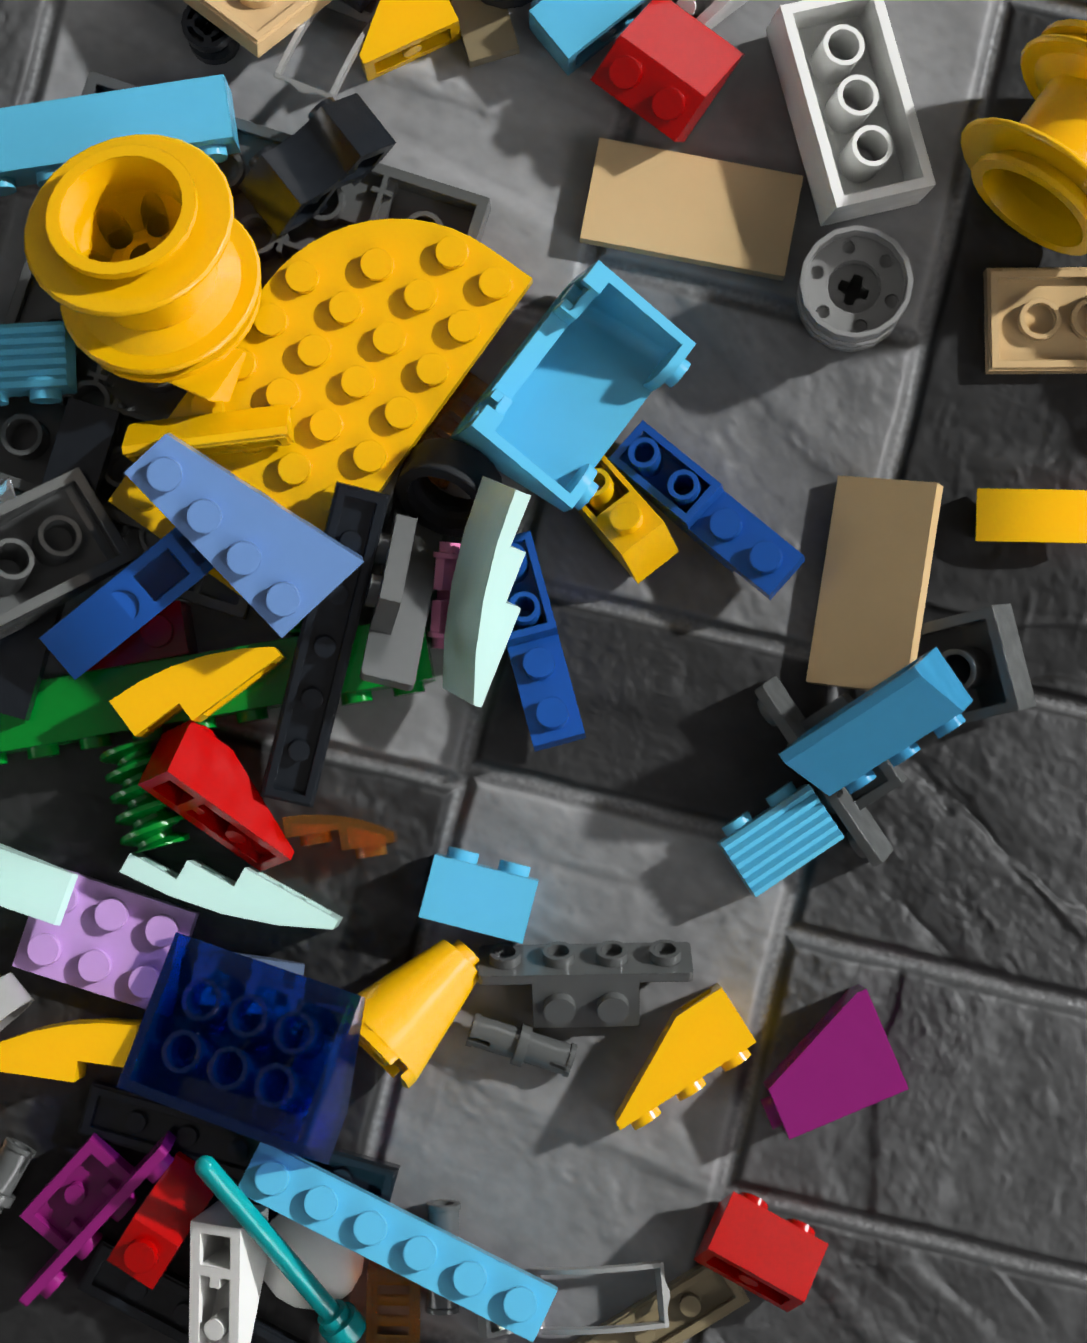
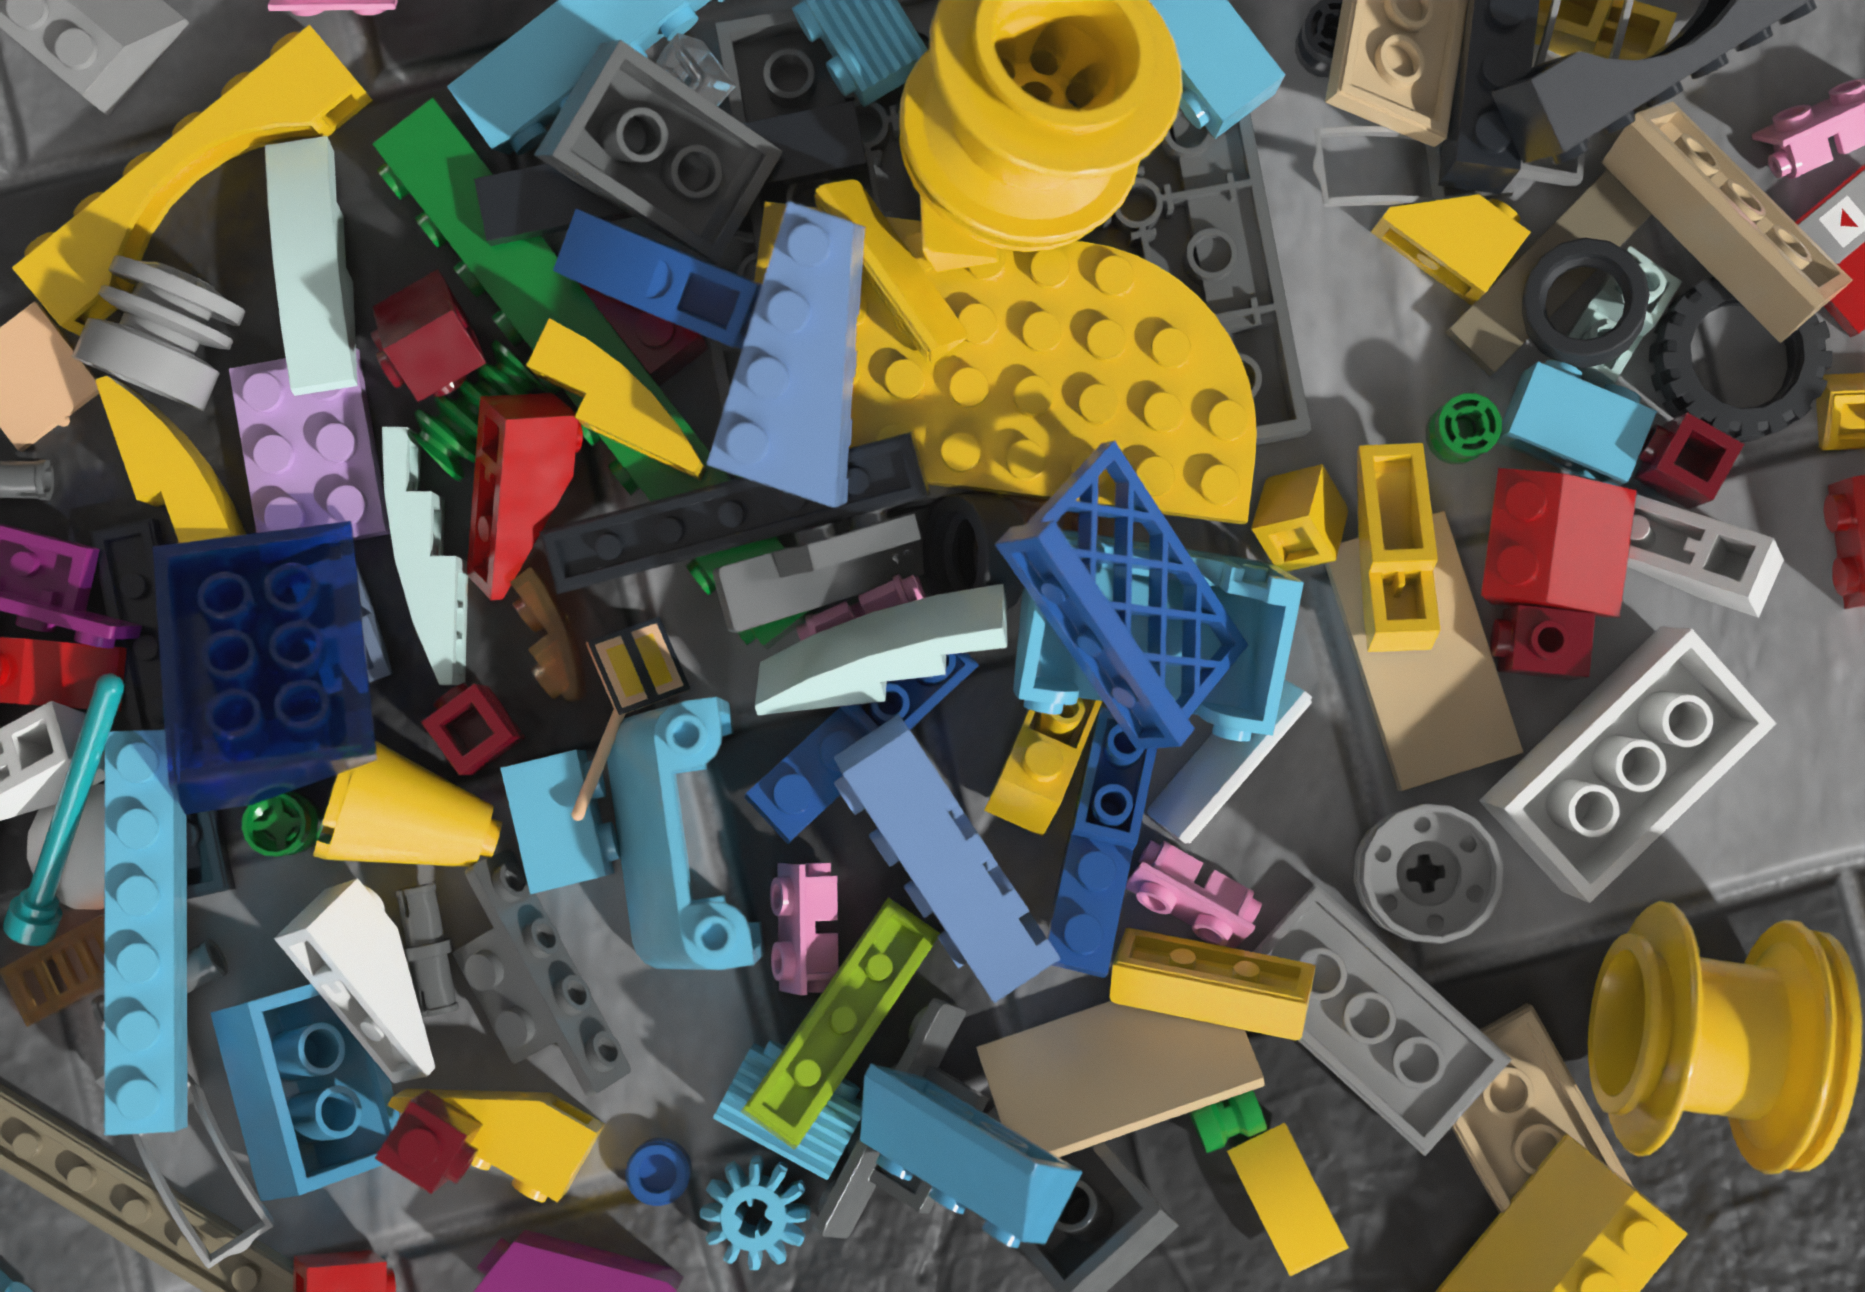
camera: 60 degrees right, 0 degrees up
black brick [239,93,396,237] -> none
none -> dark azure slope [210,984,400,1202]
none -> green wheel [242,792,323,857]
none -> white slope [274,878,435,1083]
none -> dark red brick [370,269,486,402]
none -> dark red brick [374,1090,483,1194]
none -> dark red brick [421,682,526,775]
none -> piece [571,616,691,821]
none -> medium azure windscreen [607,697,765,970]
none -> blue tile [625,1138,692,1206]
none -> medium azure gear [700,1155,811,1270]
none -> lime tile [741,897,940,1150]
none -> bright pink hinge [770,863,839,995]
none -> medium blue wedge [833,714,1061,1003]
none -> blue fence [995,440,1248,749]
none -> yellow slope [1110,928,1316,1040]
none -> bright pink hinge [1126,840,1262,948]
none -> white slope [1147,679,1312,844]
none -> green wheel [1188,1090,1267,1153]
none -> yellow panel [1251,464,1348,572]
none -> light grey tile [1252,883,1512,1156]
none -> yellow slope [1357,443,1441,652]
none -> green wheel [1425,393,1502,465]
none -> dark red brick [1490,605,1596,680]

